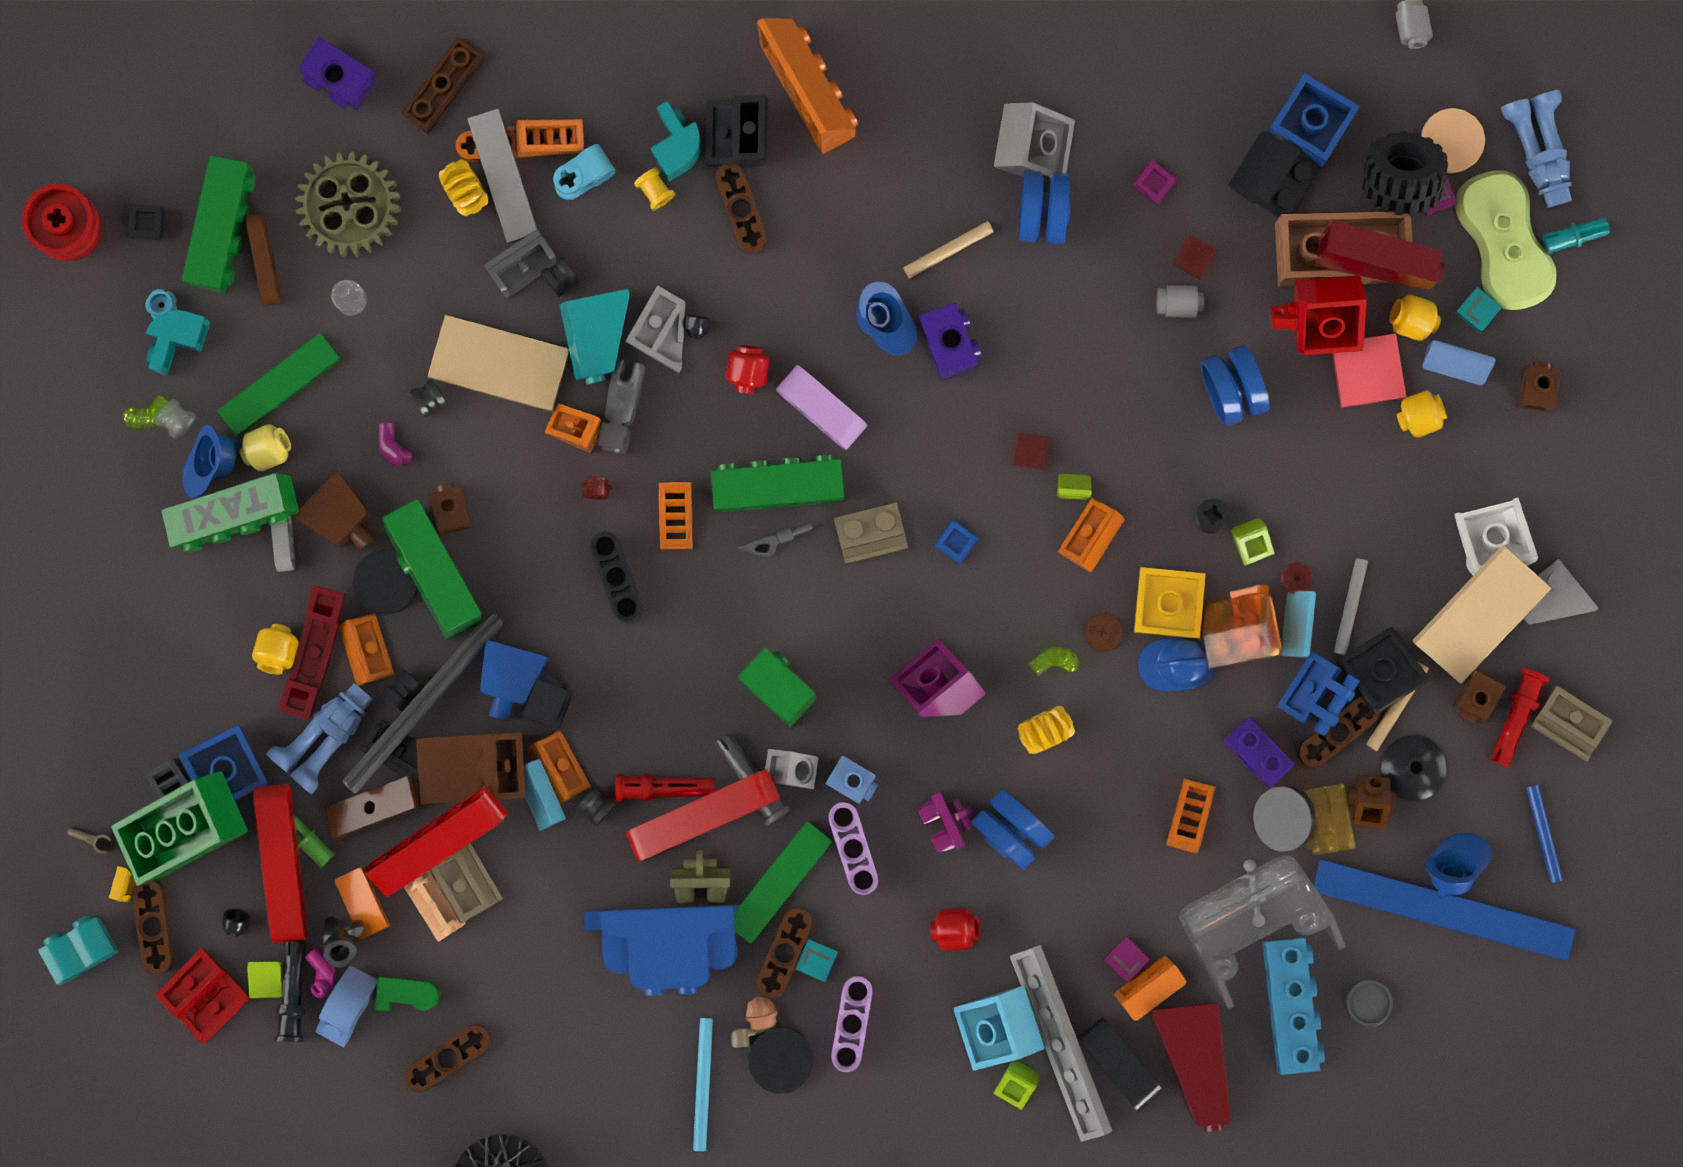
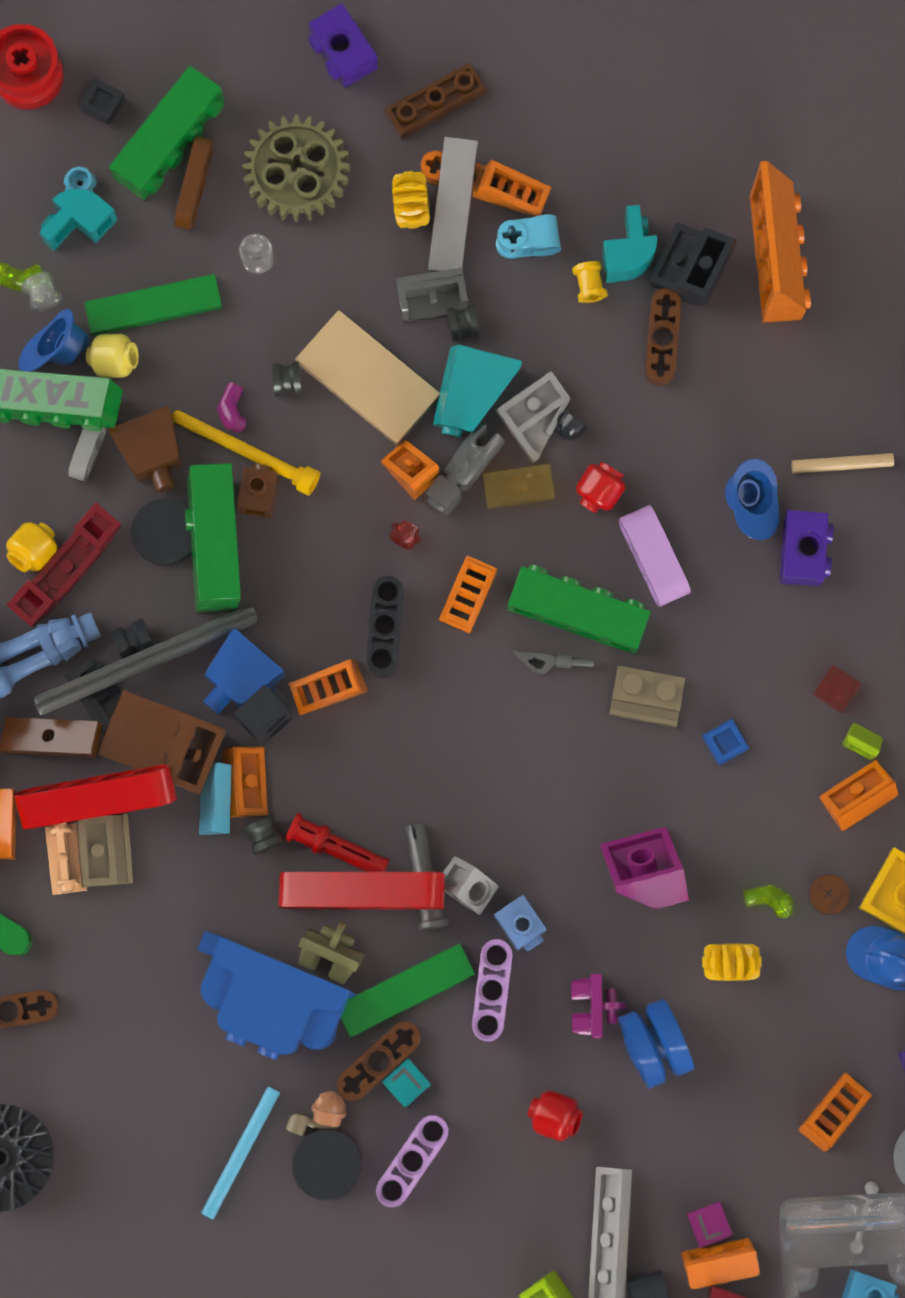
camera: 20 degrees right, 5 degrees down
orange slope [339,613,395,686] -> none
green brick [738,647,817,728] -> none
medium azure slope [953,986,1045,1071] -> none
none -> yellow piece [172,410,321,496]
none -> orange slope [288,659,367,715]
none -> clear yellow plate [483,464,555,509]

